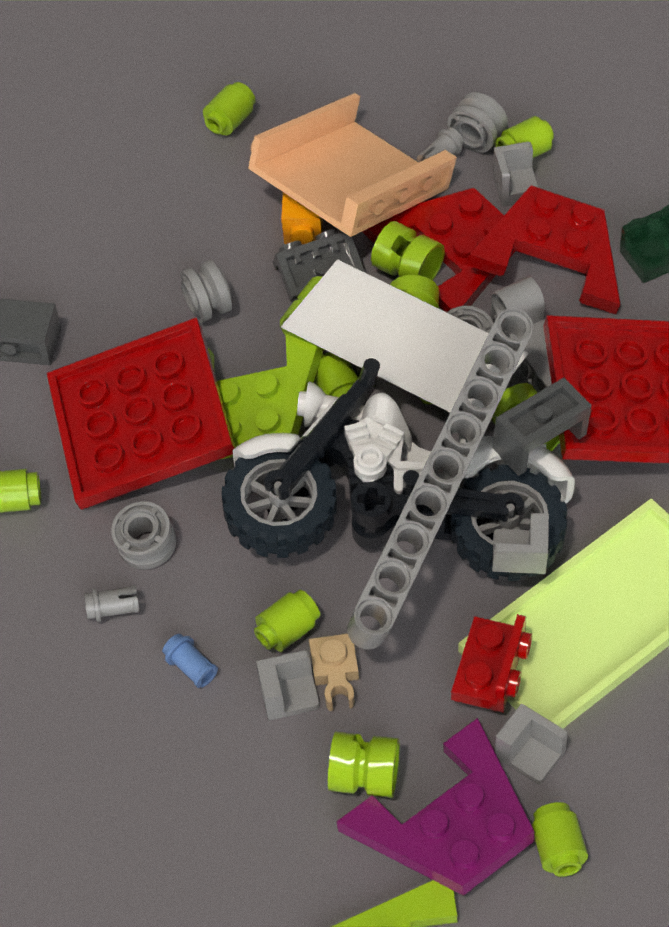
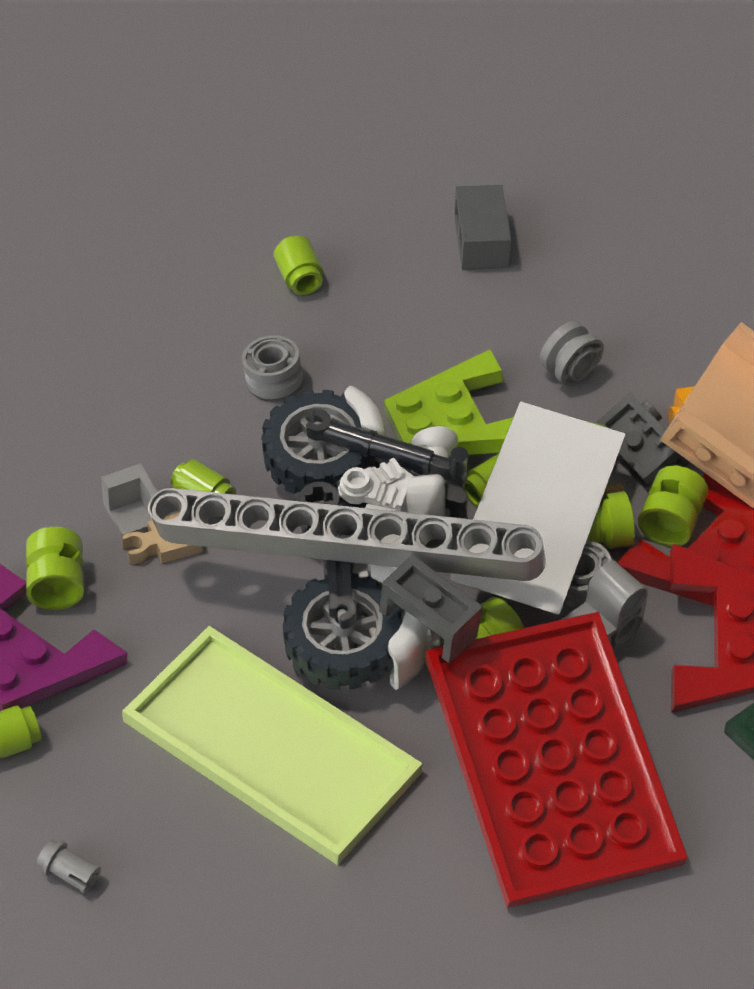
camera: 70 degrees right, 5 degrees down
red plate [46,317,235,510] -> none
light grey pin [84,585,139,622] -> none
medium blue pin [162,633,218,688] -> none
red bracket [451,614,533,713] -> none
light grey panel [492,513,549,574] -> none
light grey panel [495,703,567,785] -> none

